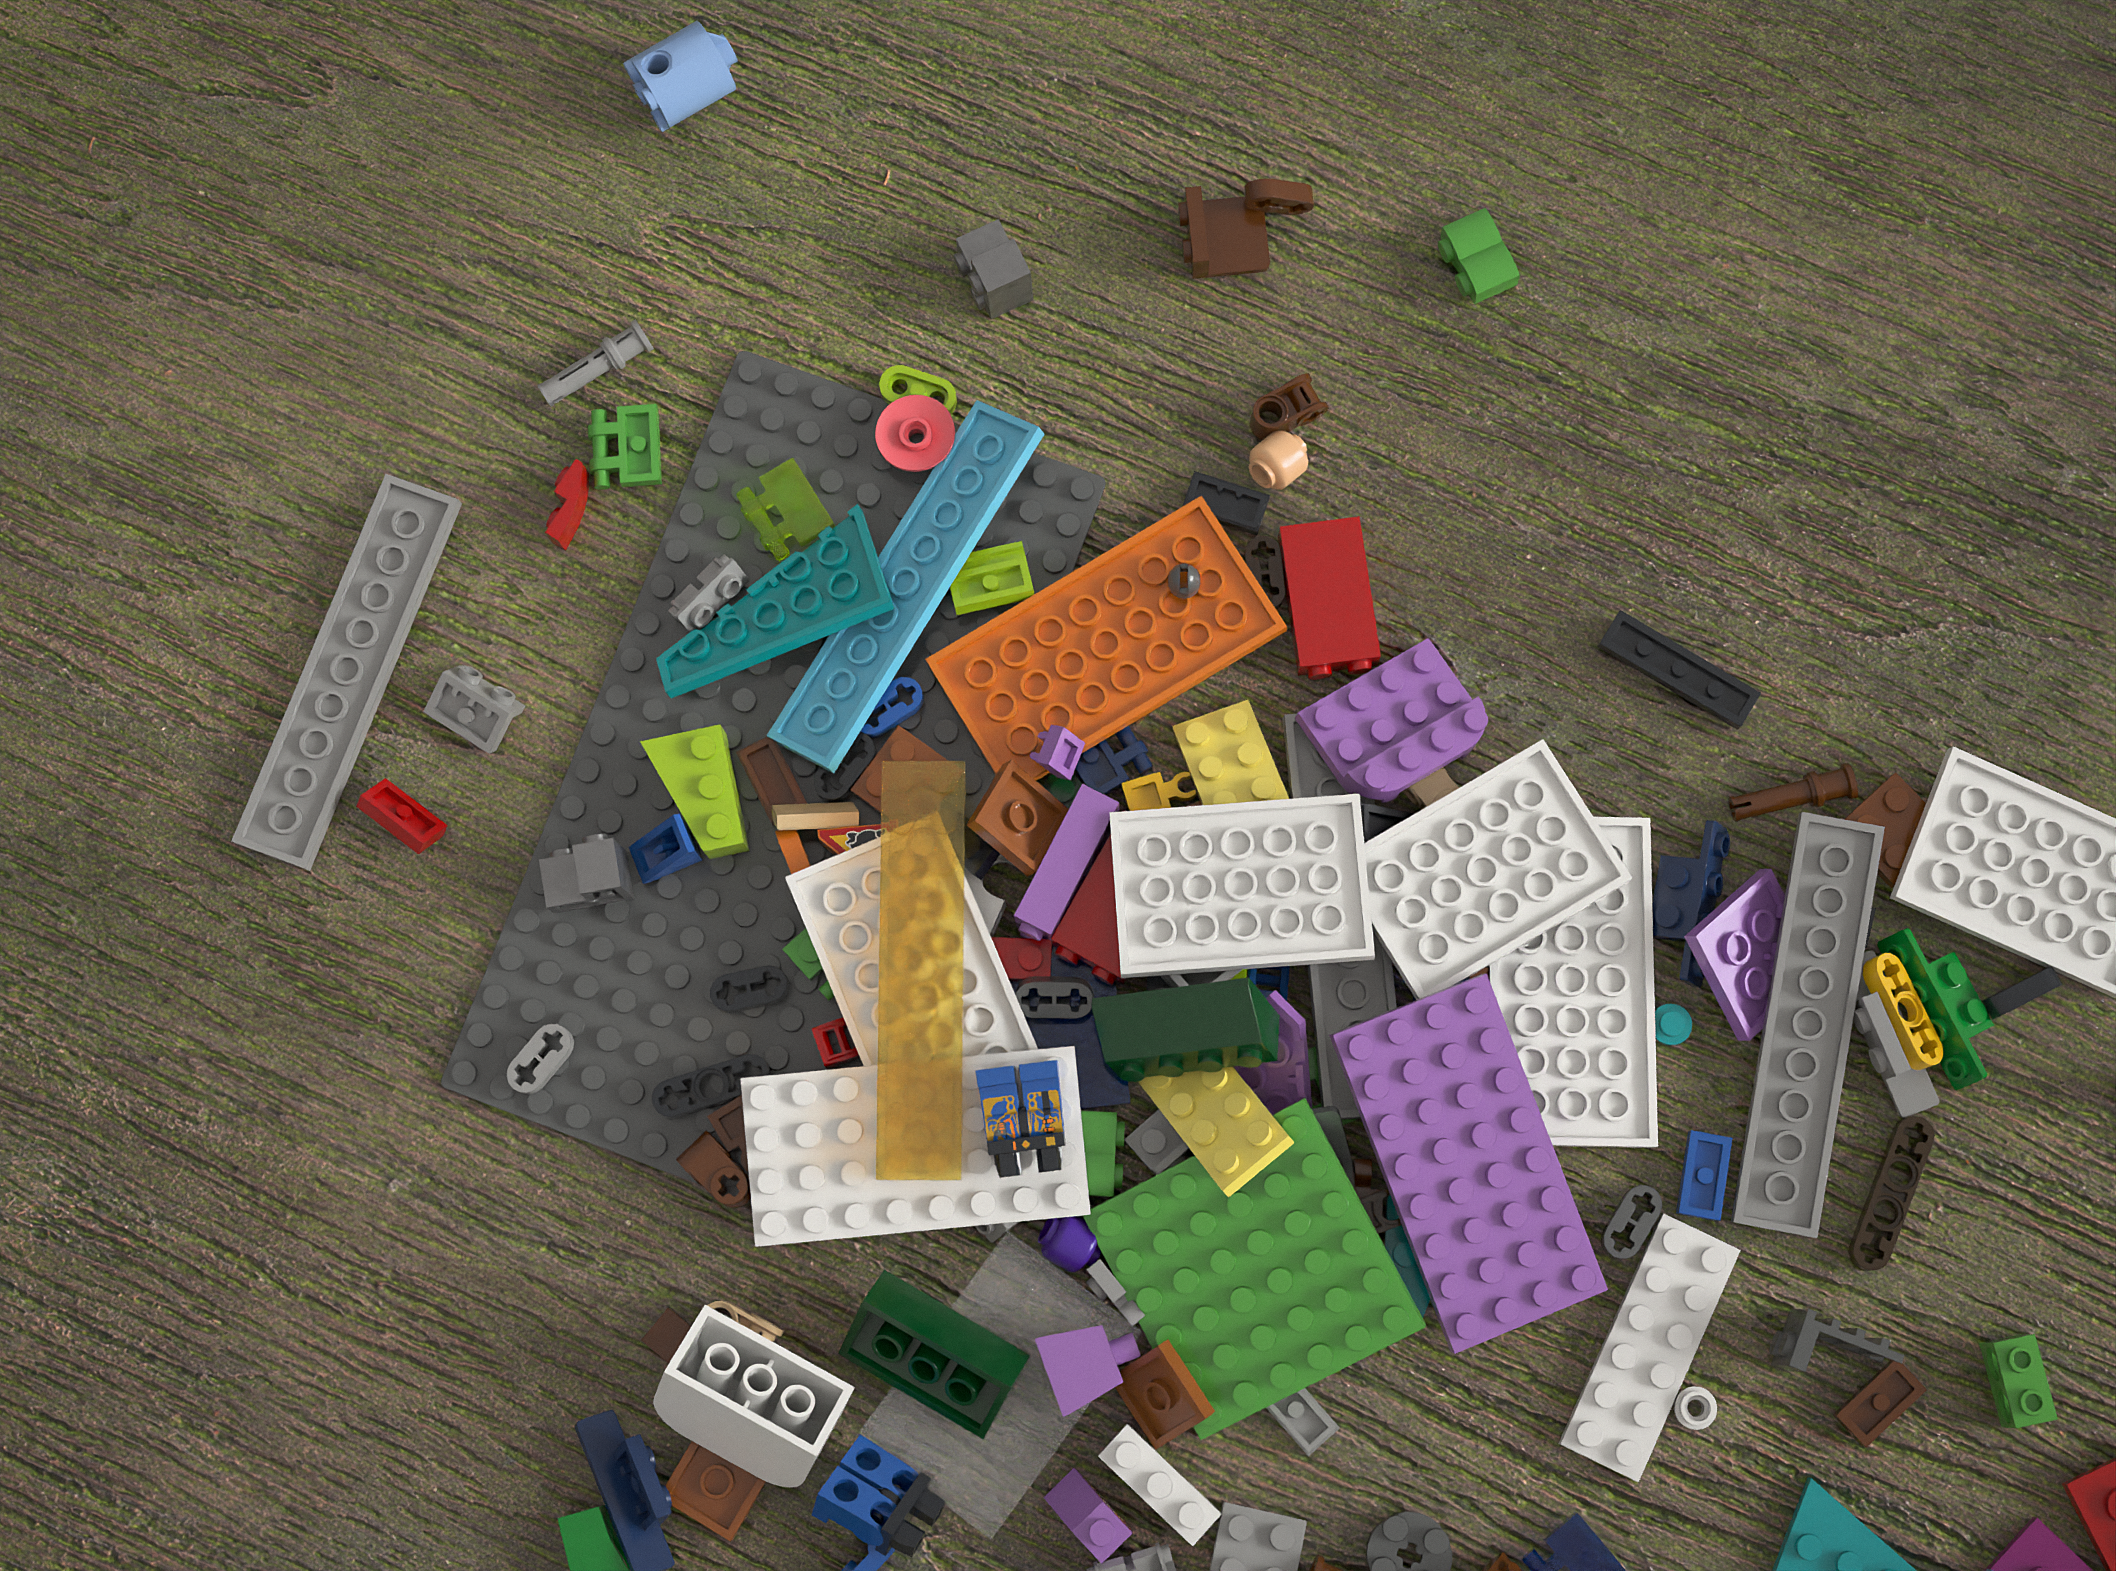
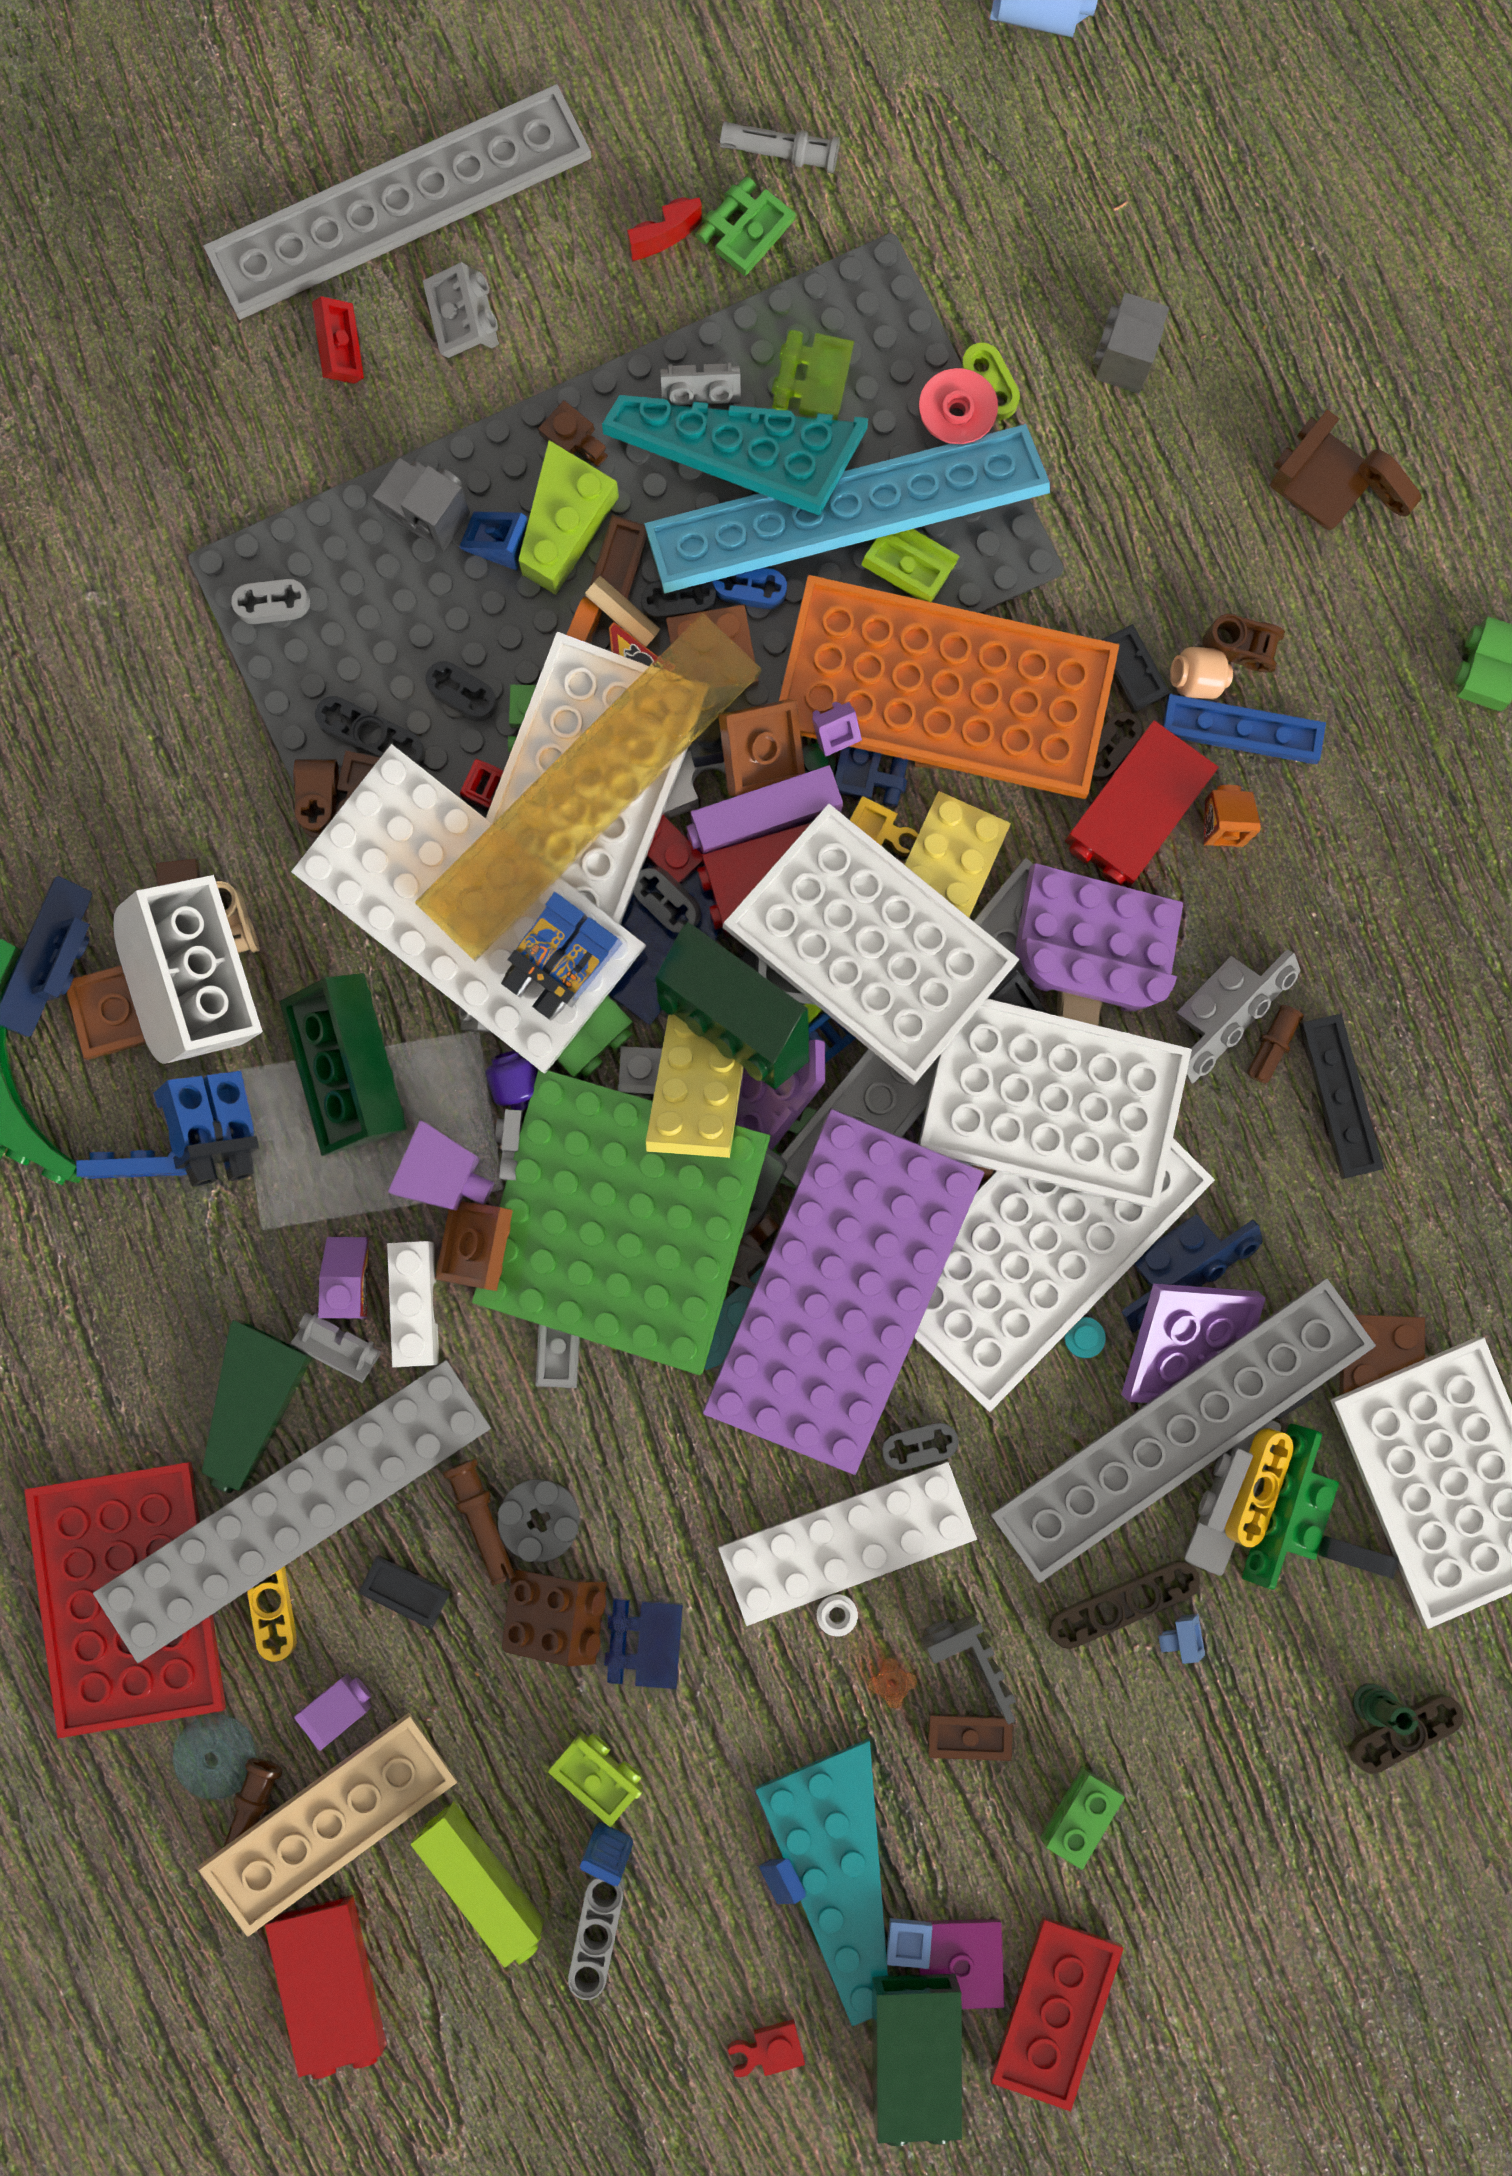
camera: 30 degrees right, 5 degrees up
dark grey hinge [1168,563,1200,599] -> none
blue plate [1676,1130,1733,1221] -> none
reddish brown pin [1728,763,1858,822] -> none
none -> reddish brown plate [538,400,608,468]
none -> clear orange plate [868,1658,917,1708]
none -> medium blue tile [1158,1614,1205,1664]
none -> blue plate [1162,694,1326,764]
none -> light grey bracket [1177,949,1301,1084]
none -> orange slope [1204,785,1260,847]
none -> reddish brown axle [1247,1005,1304,1084]

